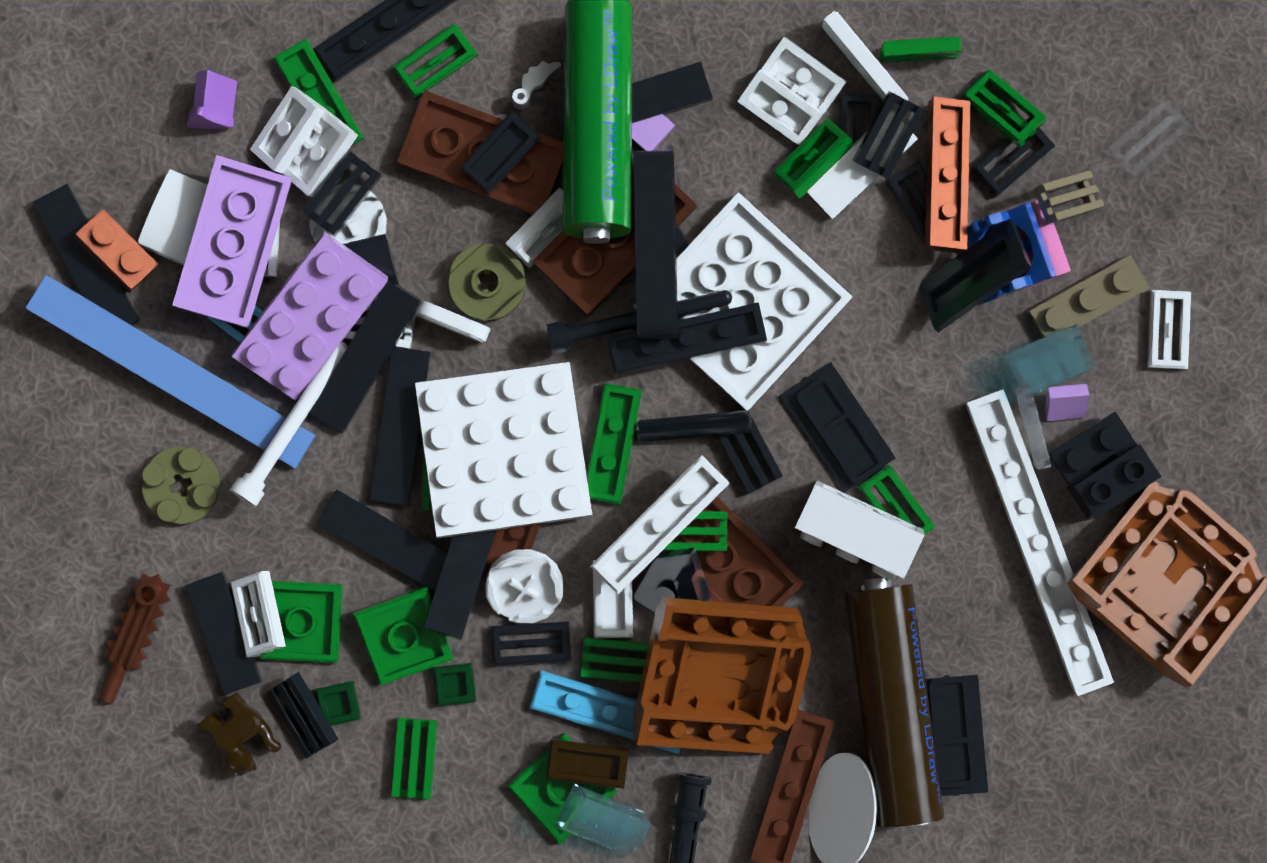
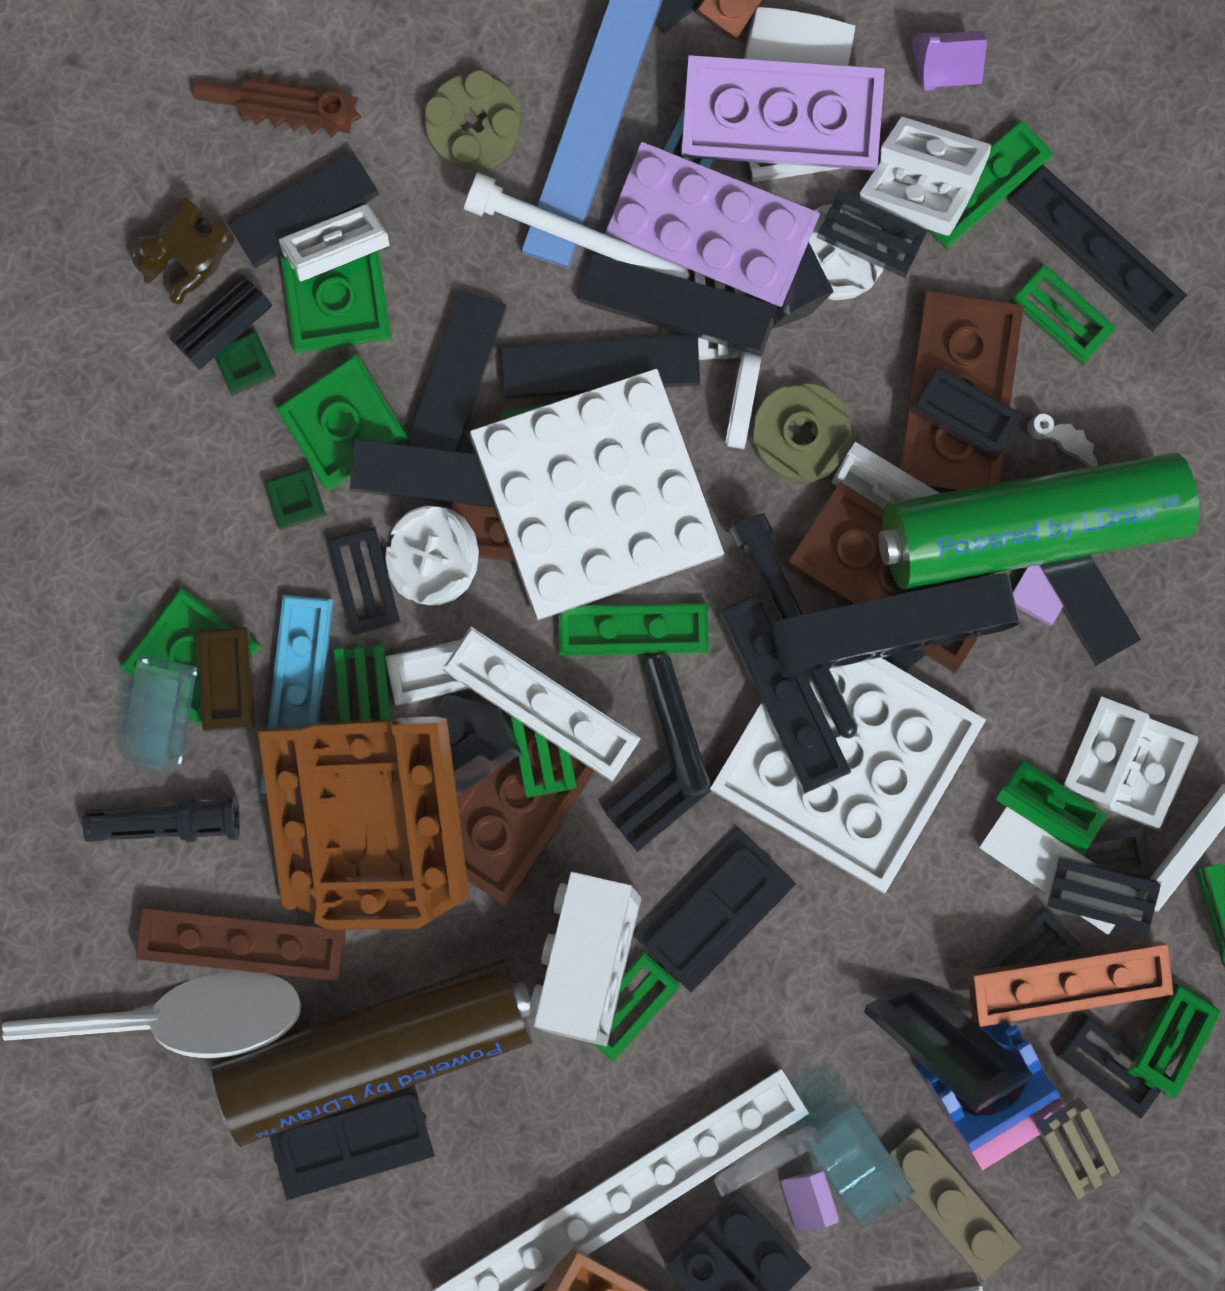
camera: 80 degrees right, 5 degrees down
green tile [391,717,438,799] -> none

